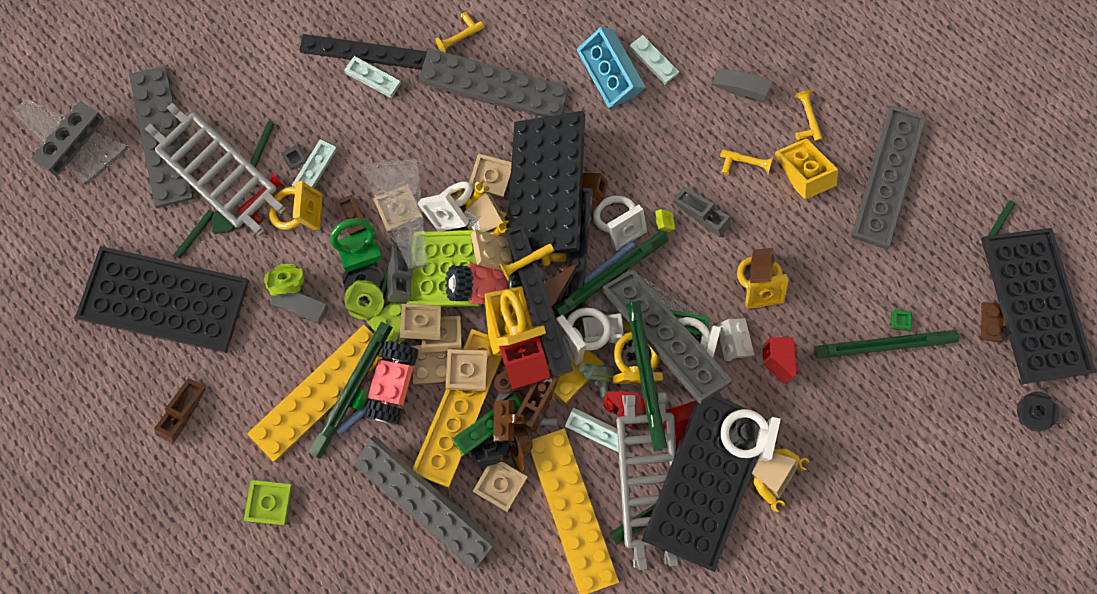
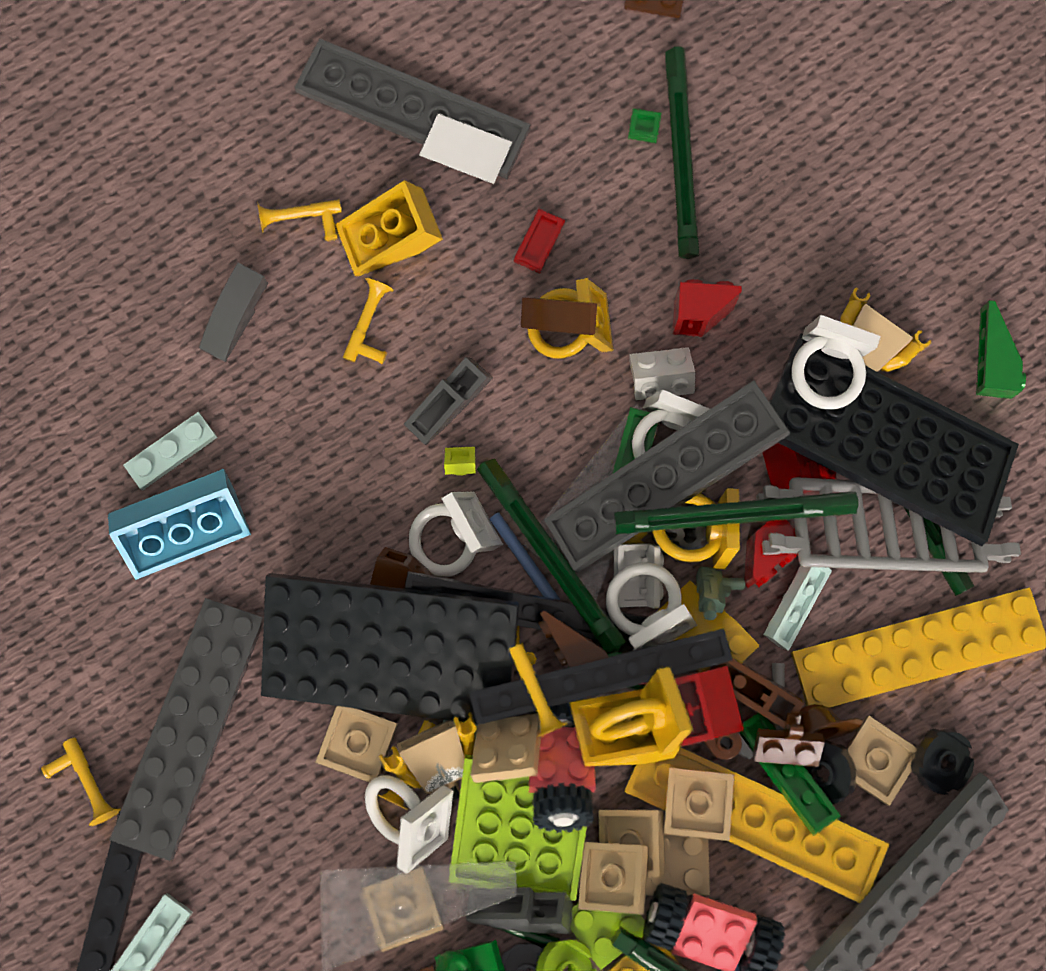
camera: 80 degrees left, 5 degrees up
none -> white sticker [420,114,512,184]
none -> red tile [514,208,565,273]
none -> black plate [911,729,974,795]
none -> green slope [976,300,1026,399]

